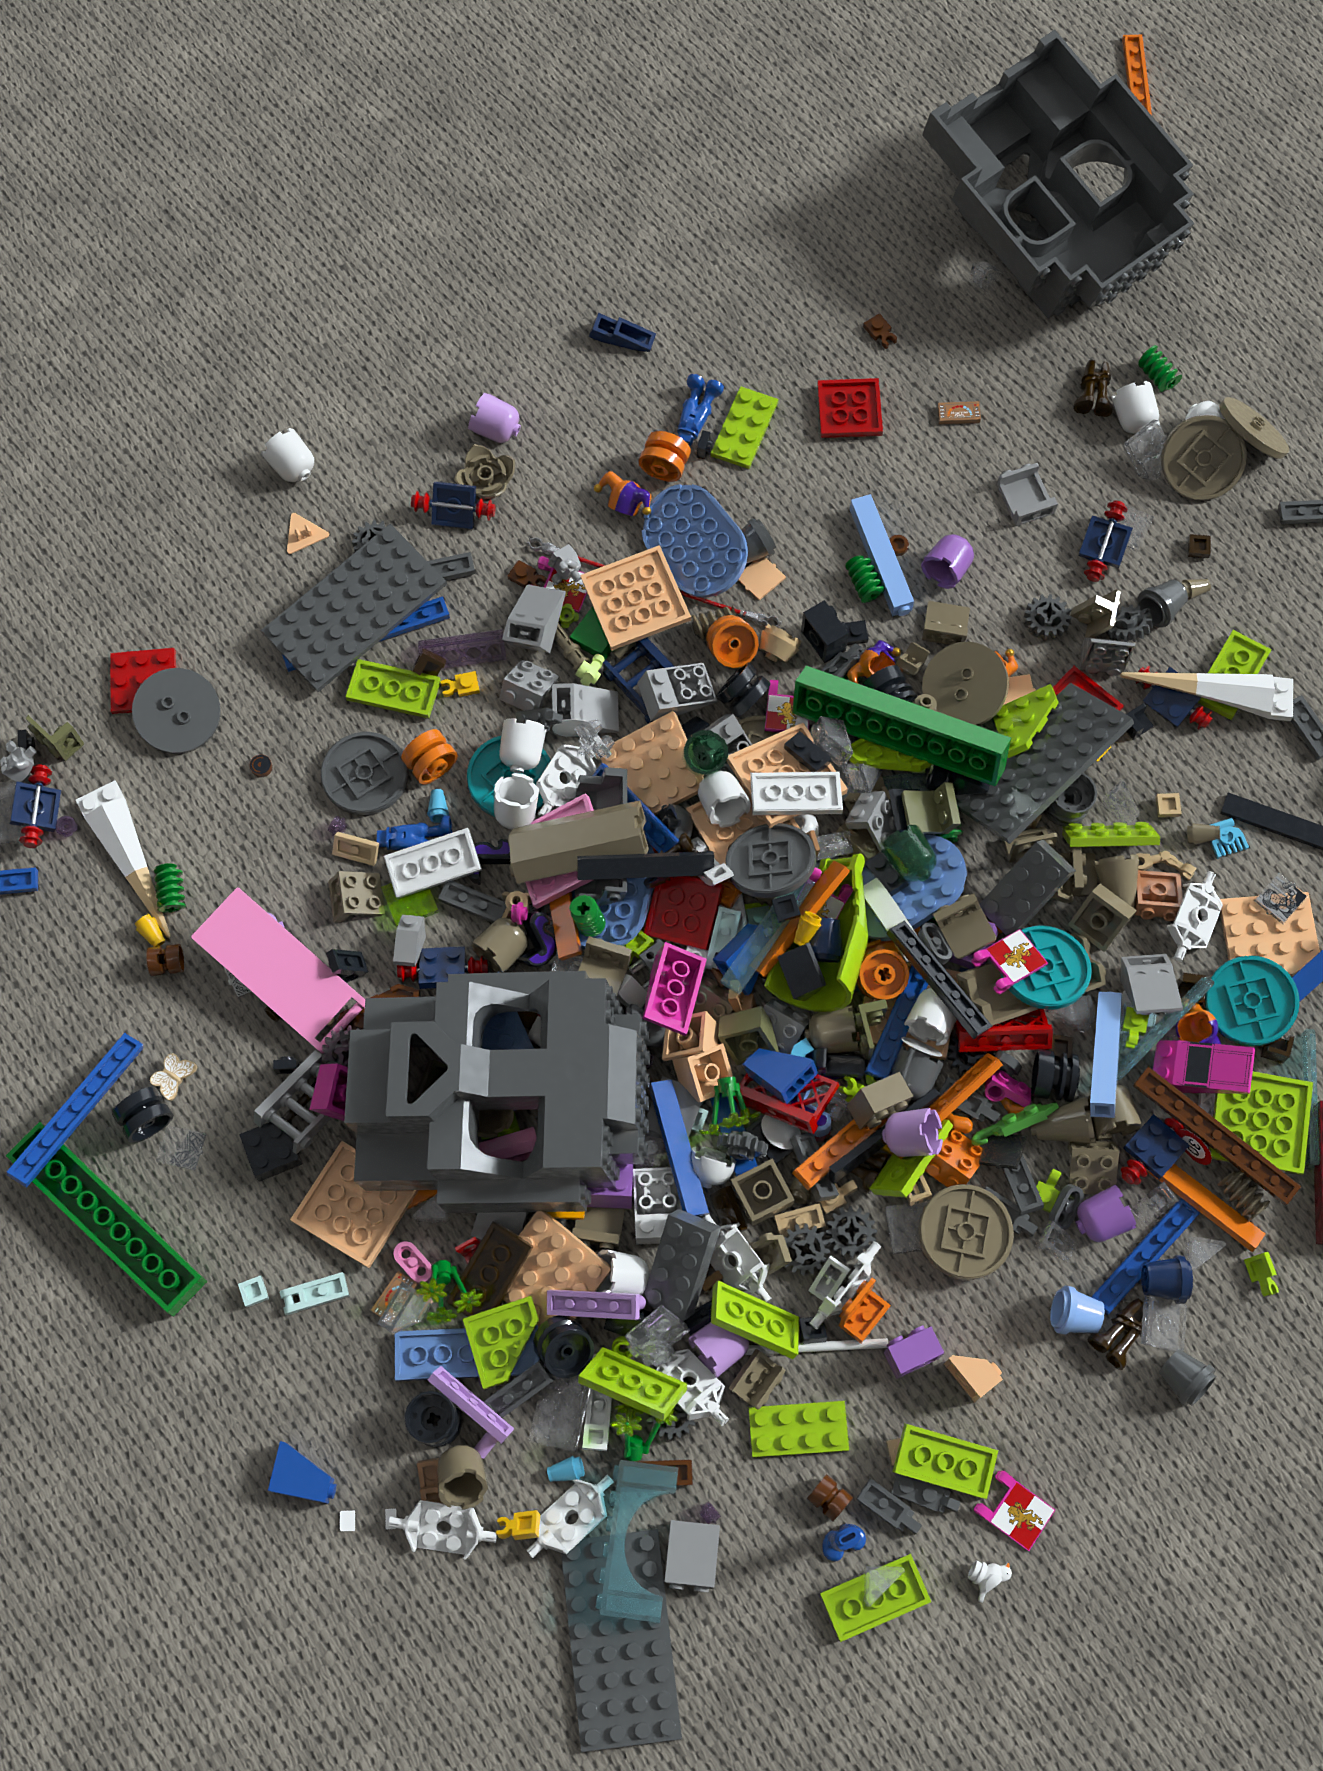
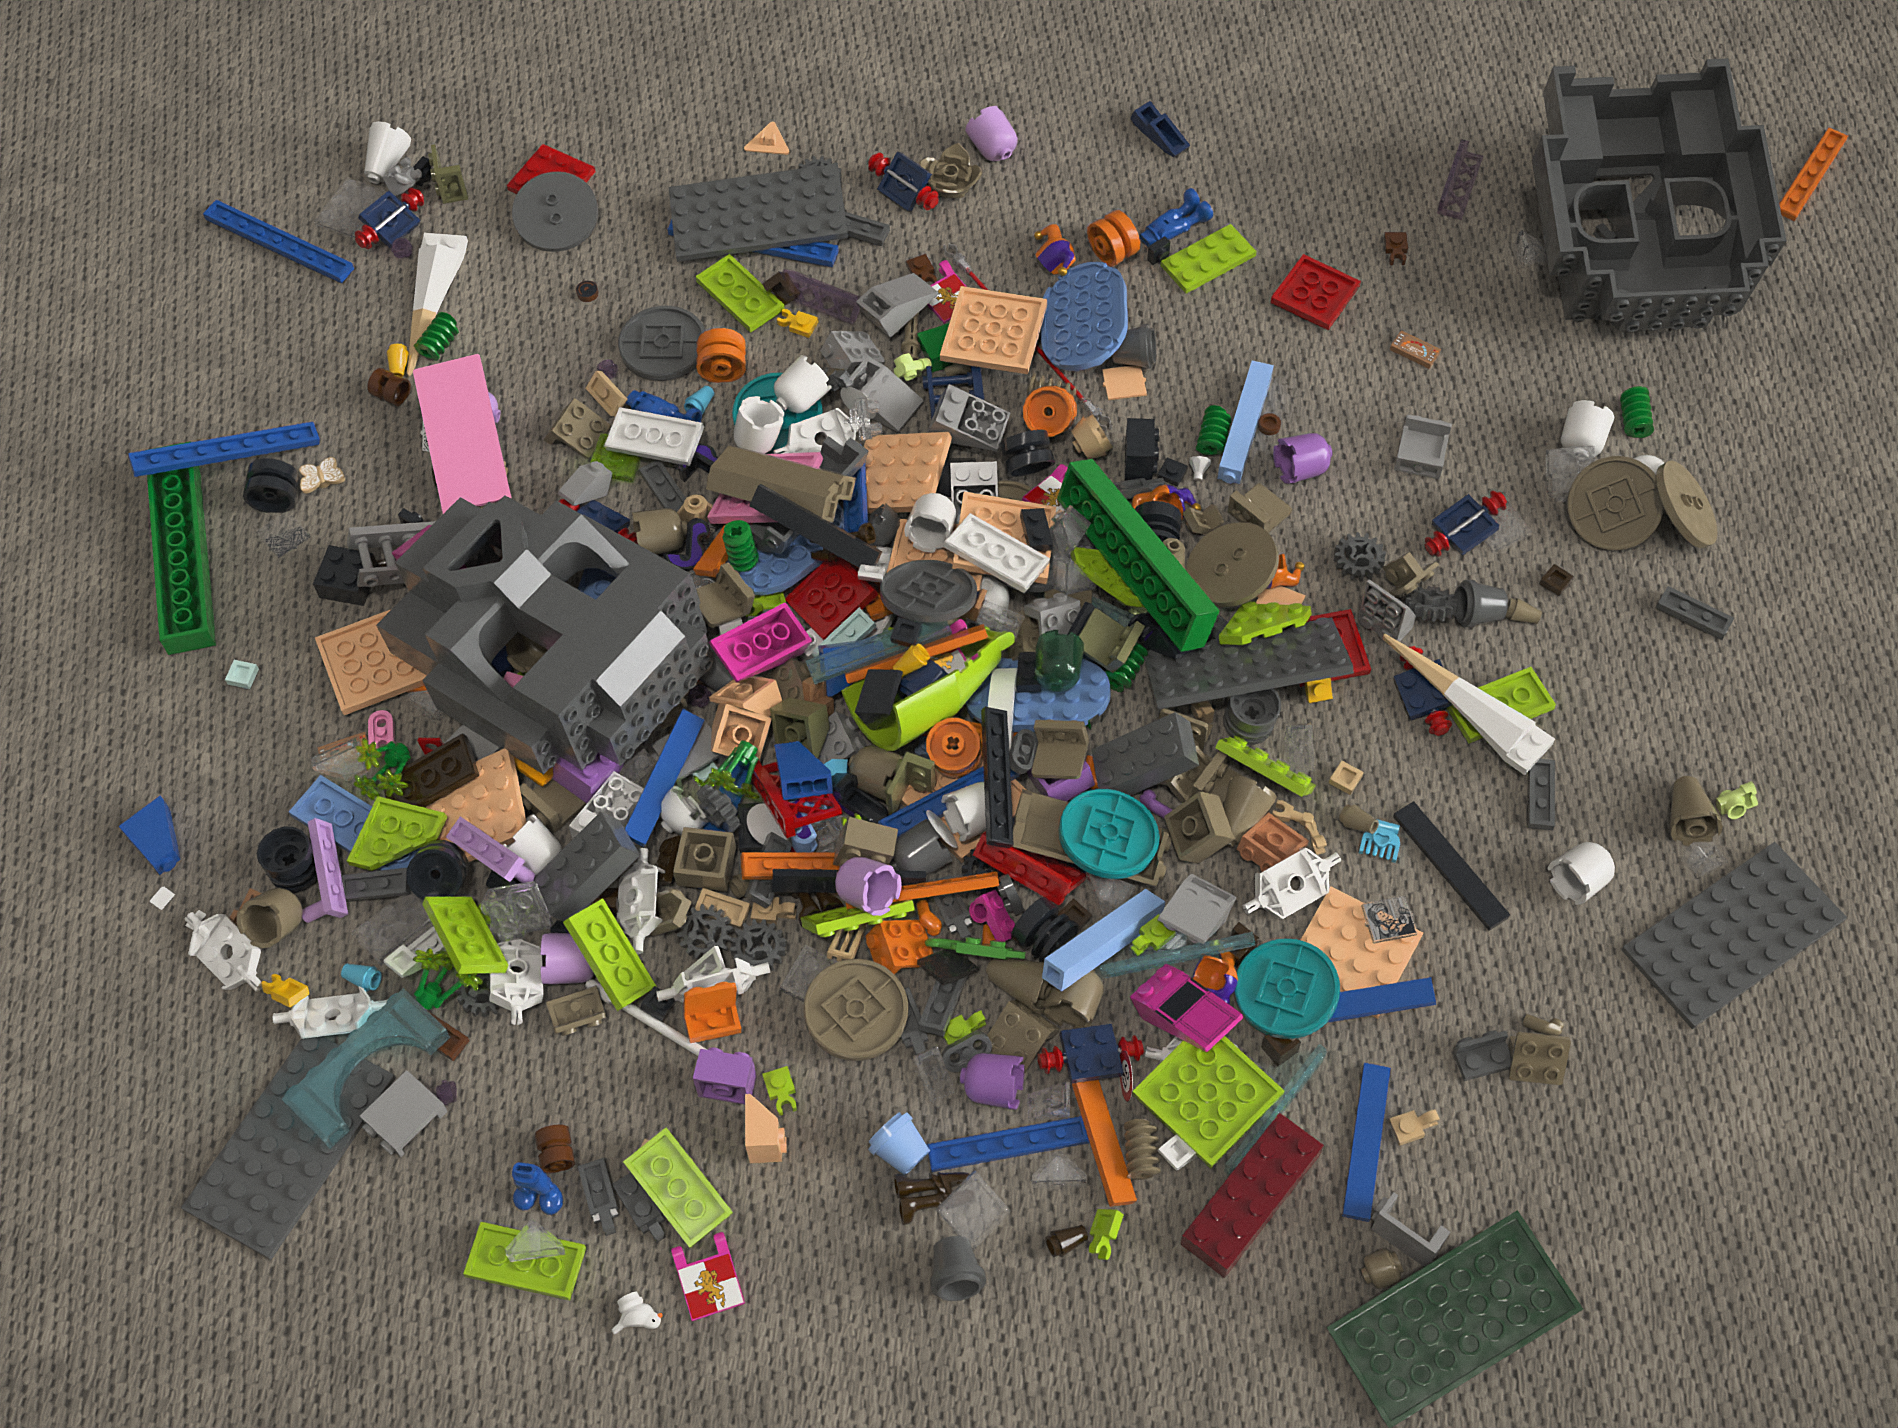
camera: 35 degrees right, 10 degrees down
white cylinder [261,428,314,482] -> none
light aqua plate [280,1272,350,1315] -> none
black plate [326,949,369,983] -> none
dark pink plate [511,902,528,925] -> none
light grey piece [548,544,581,585] -> none
lime plate [559,604,579,628] -> none
clear green cylinder [682,730,728,776] -> none
lime plate [748,1401,849,1458] -> none
flag [971,929,1048,995] -> none
dark brown piece [1073,360,1113,417] -> none
black panel [1126,703,1154,740] -> none
reddish brown plate [1132,1066,1301,1206] -> none
dark blue piece [1141,1255,1193,1304] -> none
none -> lime plate [762,1066,797,1116]
none -> dark brown cone [1045,1225,1088,1257]
none -> medium lavender arm [1140,789,1172,819]
none -> white rock [1189,456,1211,481]
none -> fence [1437,139,1483,220]

